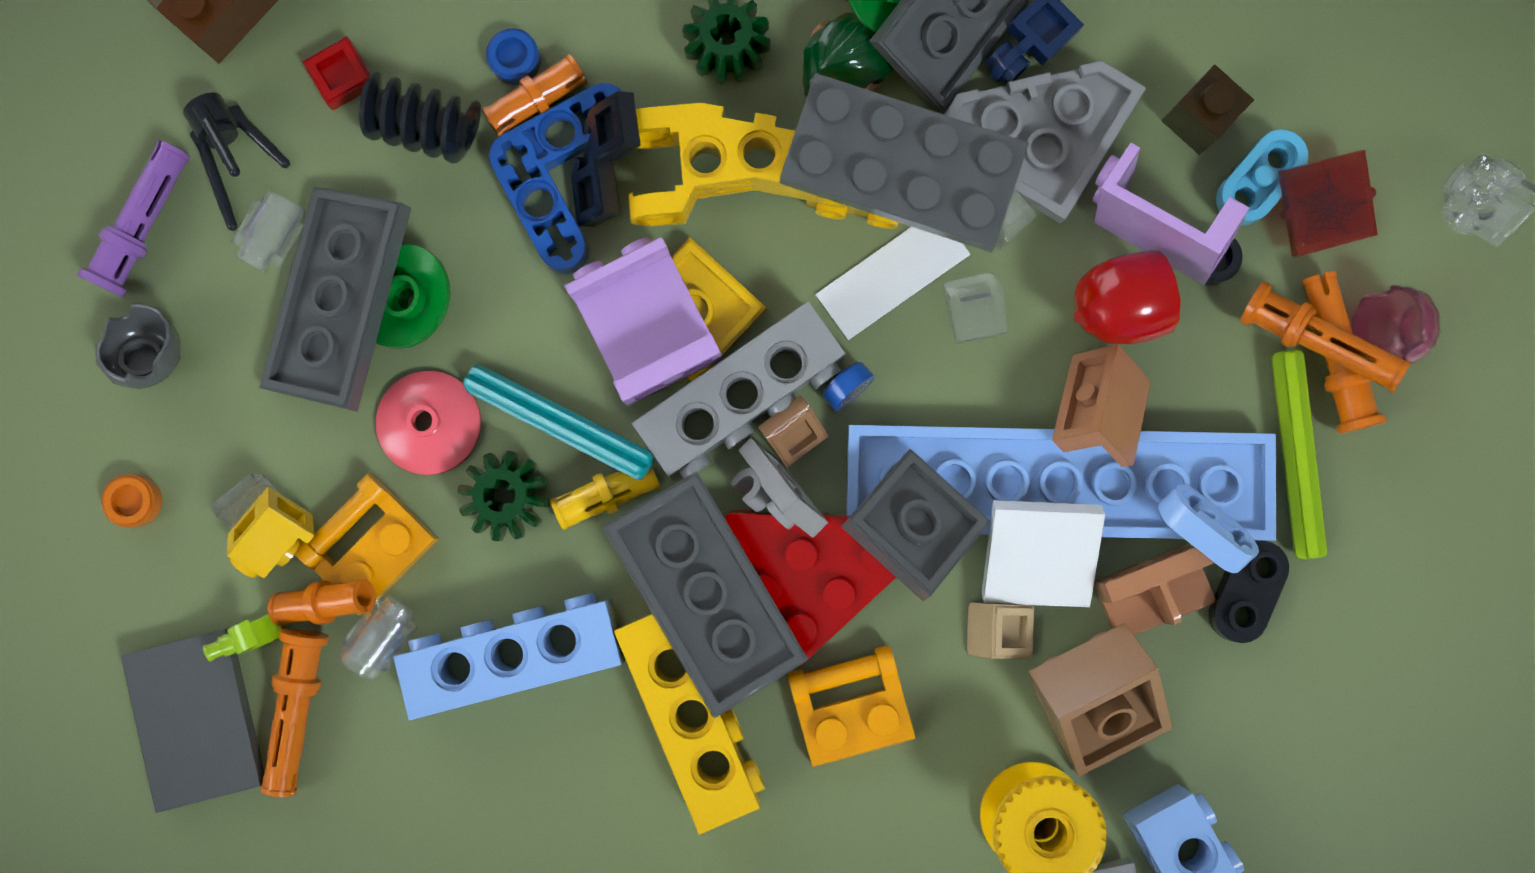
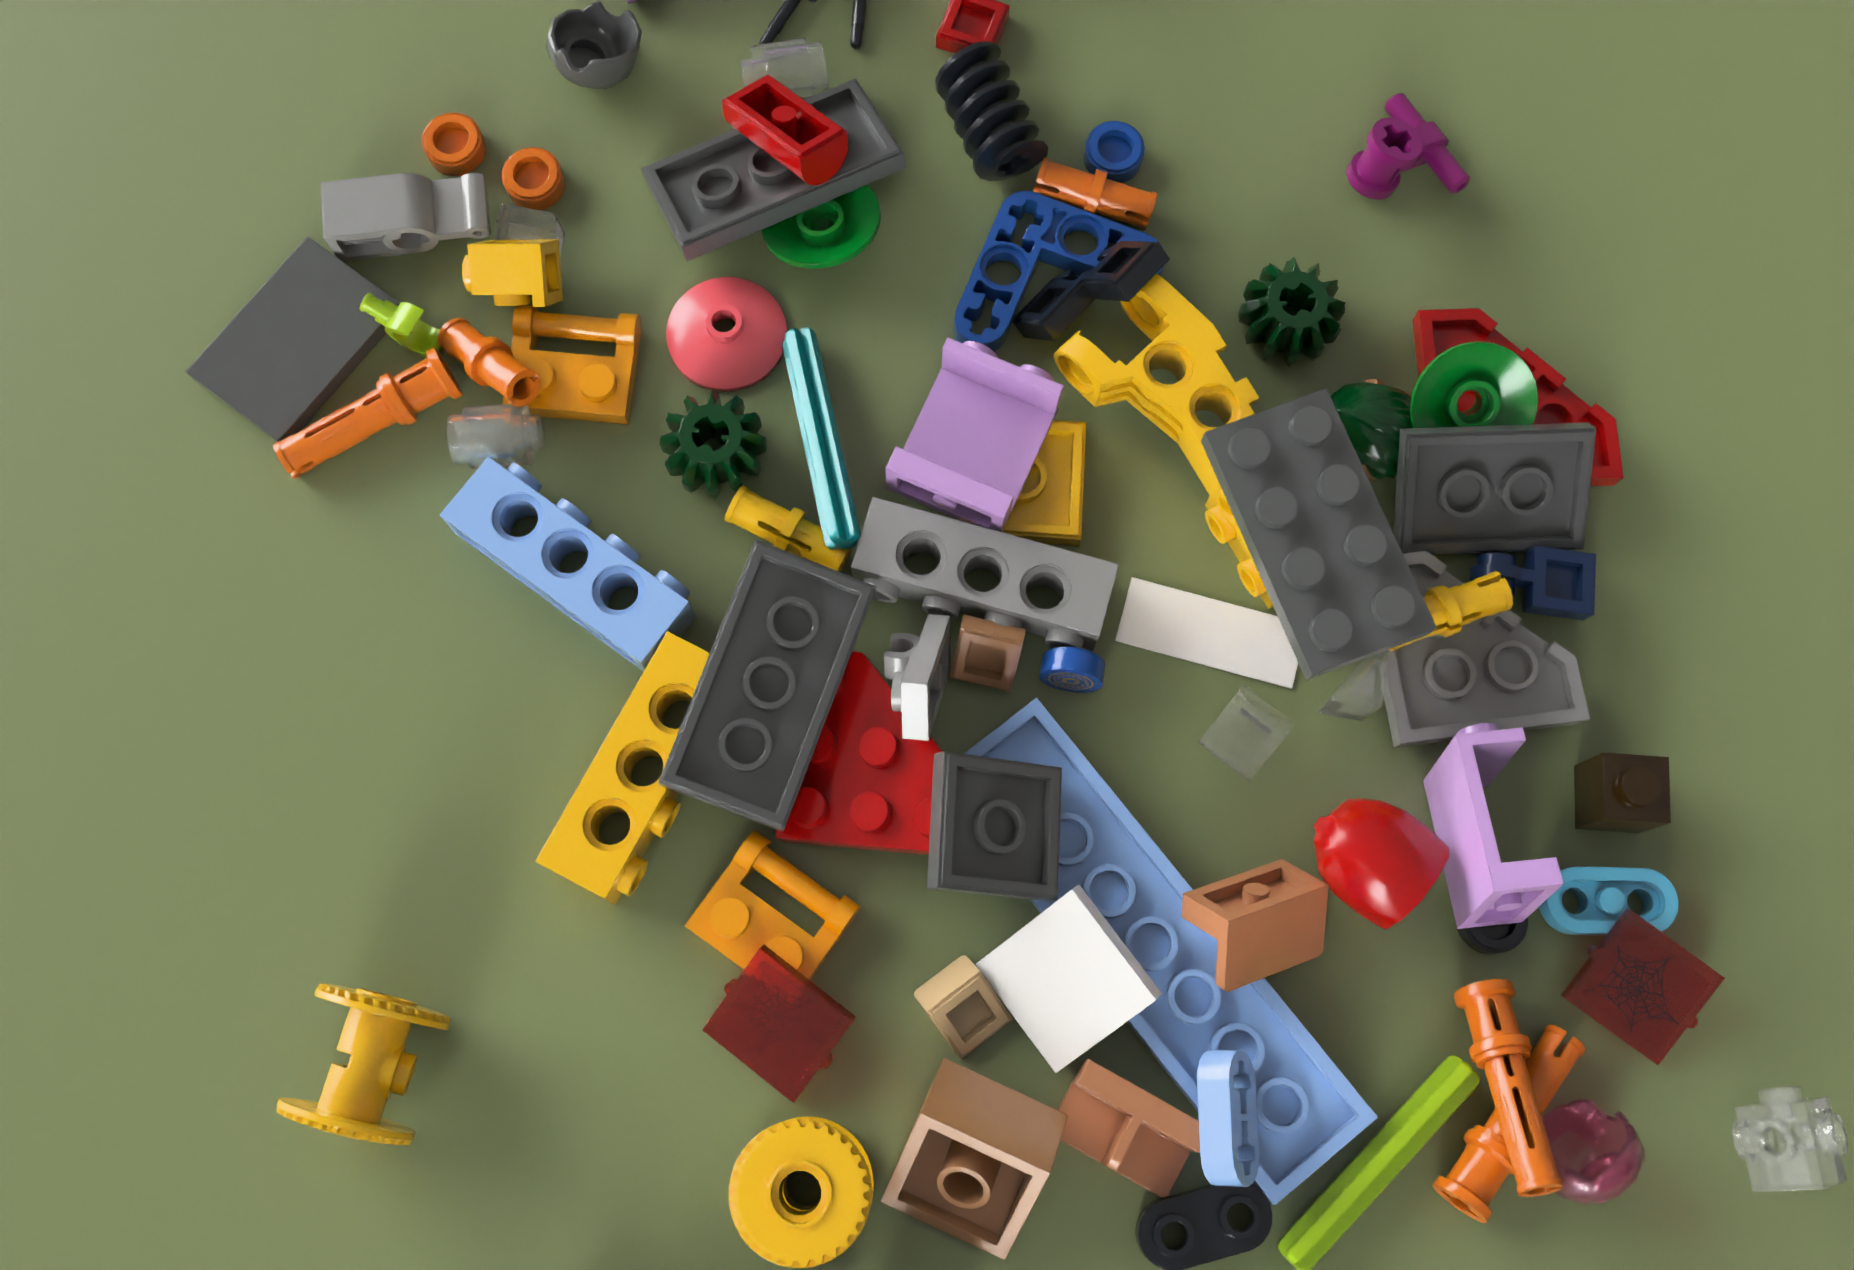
camera: 45 degrees right, 10 degrees down
none -> light grey piece [320,173,491,262]
none -> orange tile [502,147,565,211]
none -> clear red piece [703,944,856,1103]
none -> red brick [722,74,848,186]
none -> yellow pin [1389,571,1513,651]

